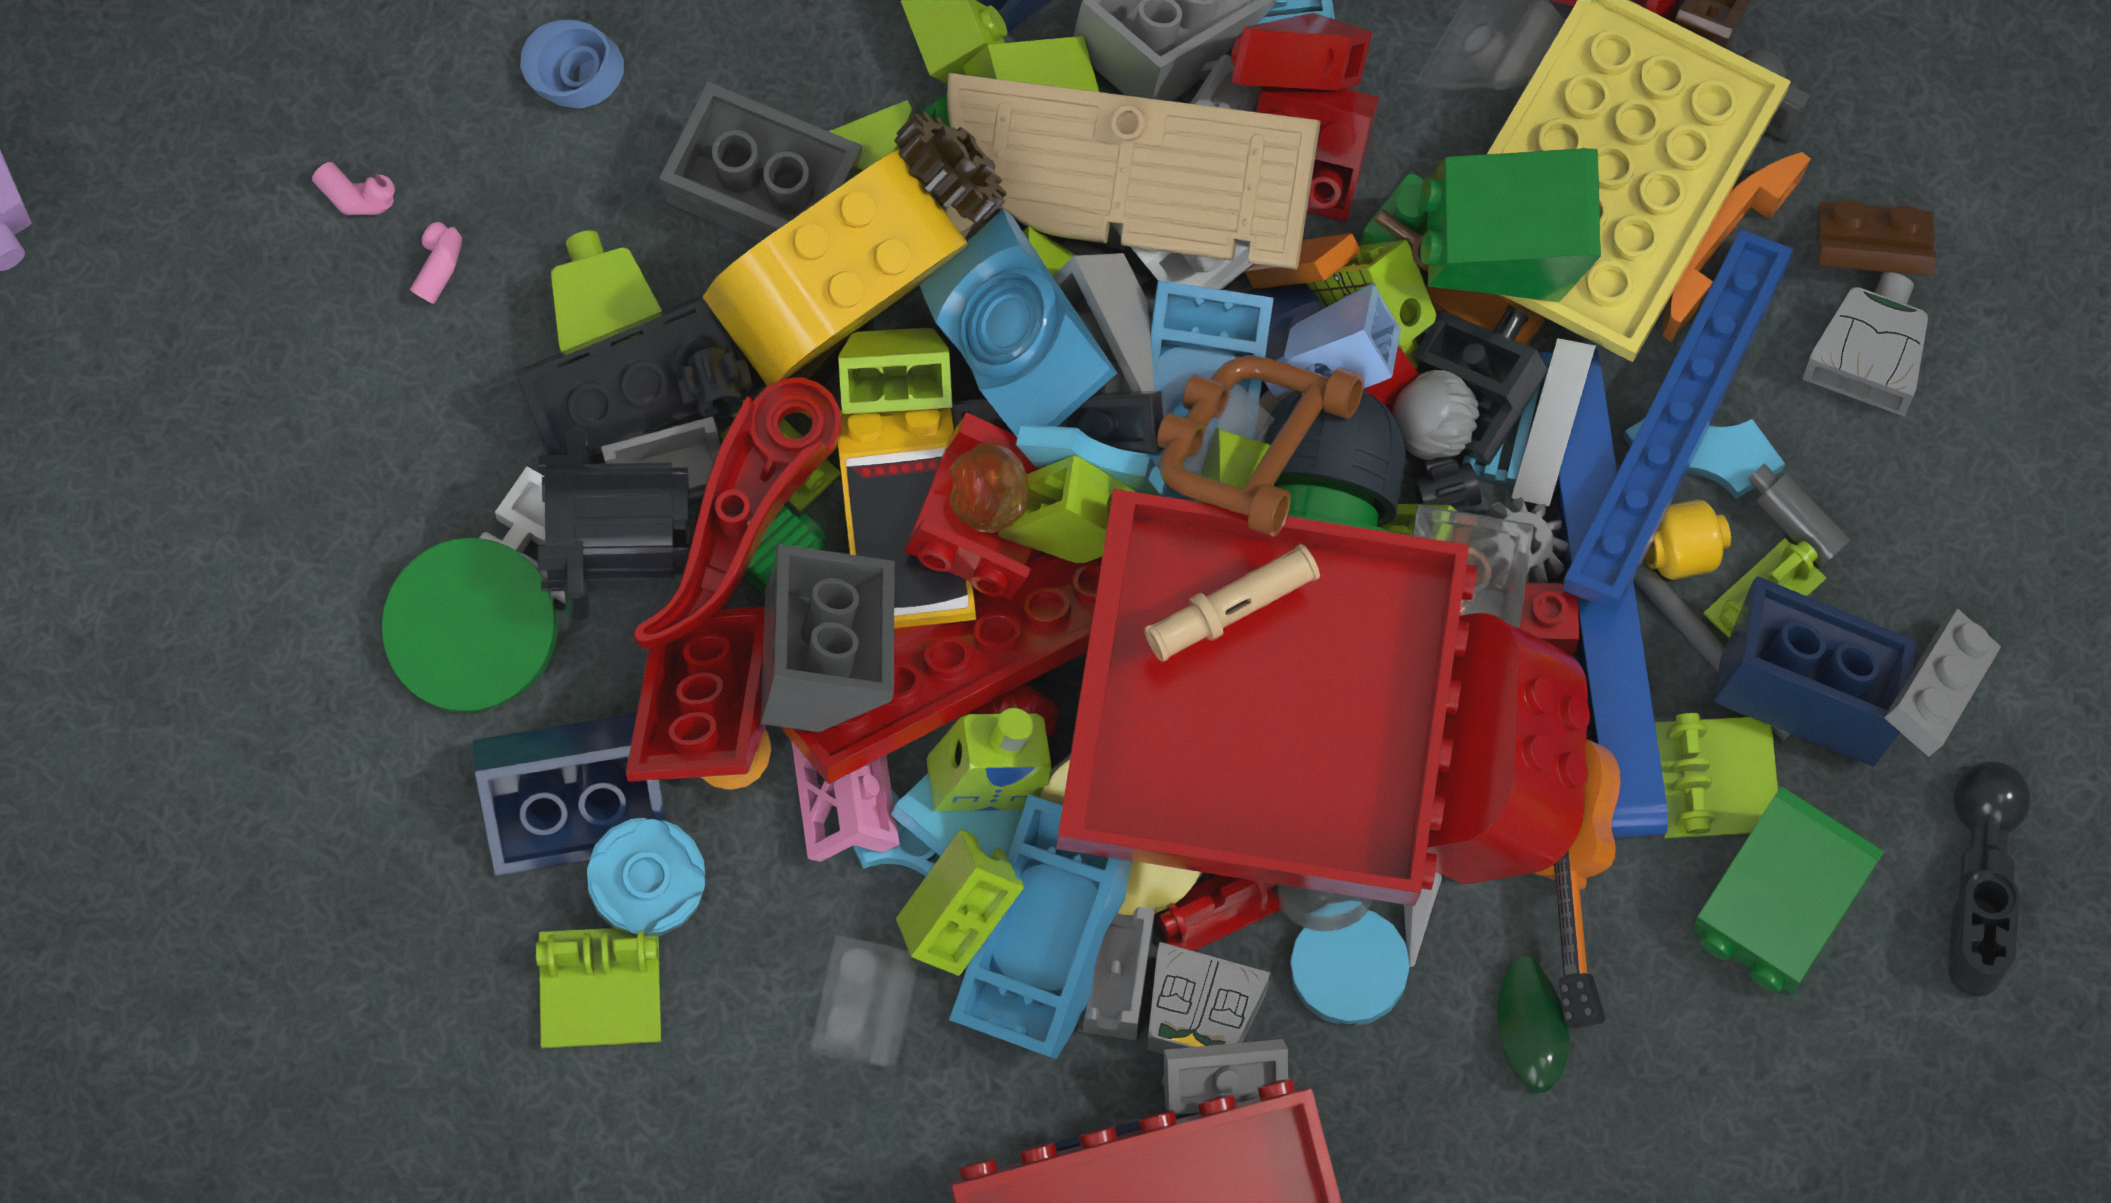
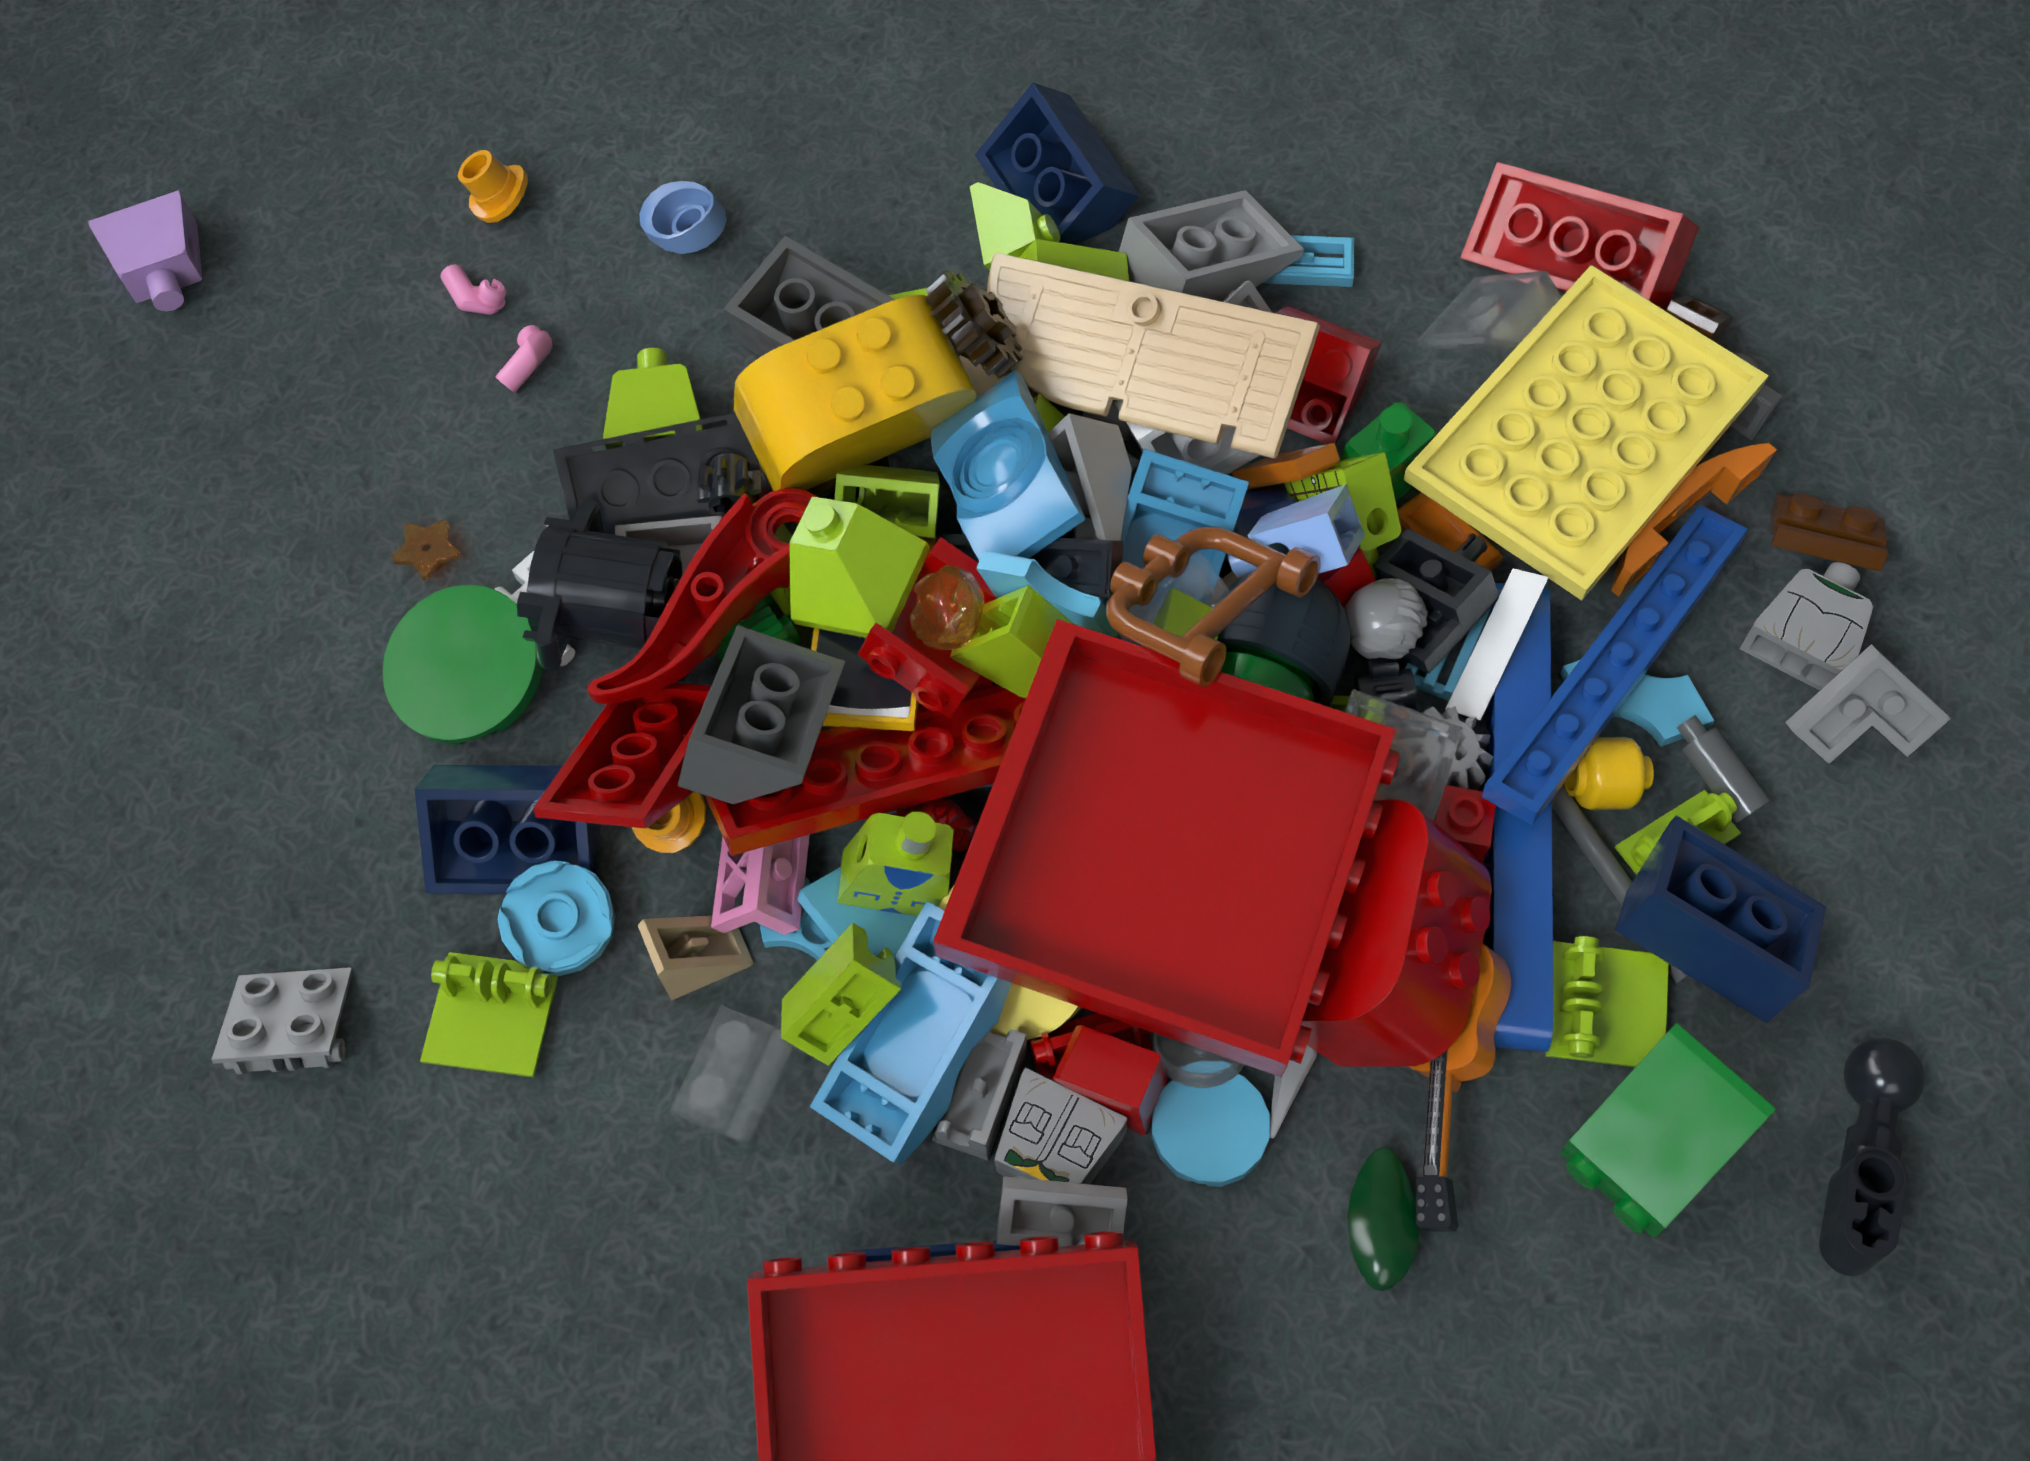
camera: 15 degrees right, 5 degrees down
tan pin [1144,544,1320,662] -> none
red slope [1231,13,1373,91] -> none
reddish brown hand [1374,209,1428,272] -> none
green slope [1420,148,1601,302] -> none
light grey plate [1884,608,2001,757] -> none
none -> light grey hinge [211,968,352,1075]
none -> clear orange plate [392,520,461,580]
none -> light orange piece [458,150,528,223]
none -> tan slope [638,916,753,1000]
none -> lime slope [790,496,931,638]
none -> red slope [1053,1025,1169,1136]
none -> light grey plate [1785,644,1951,764]

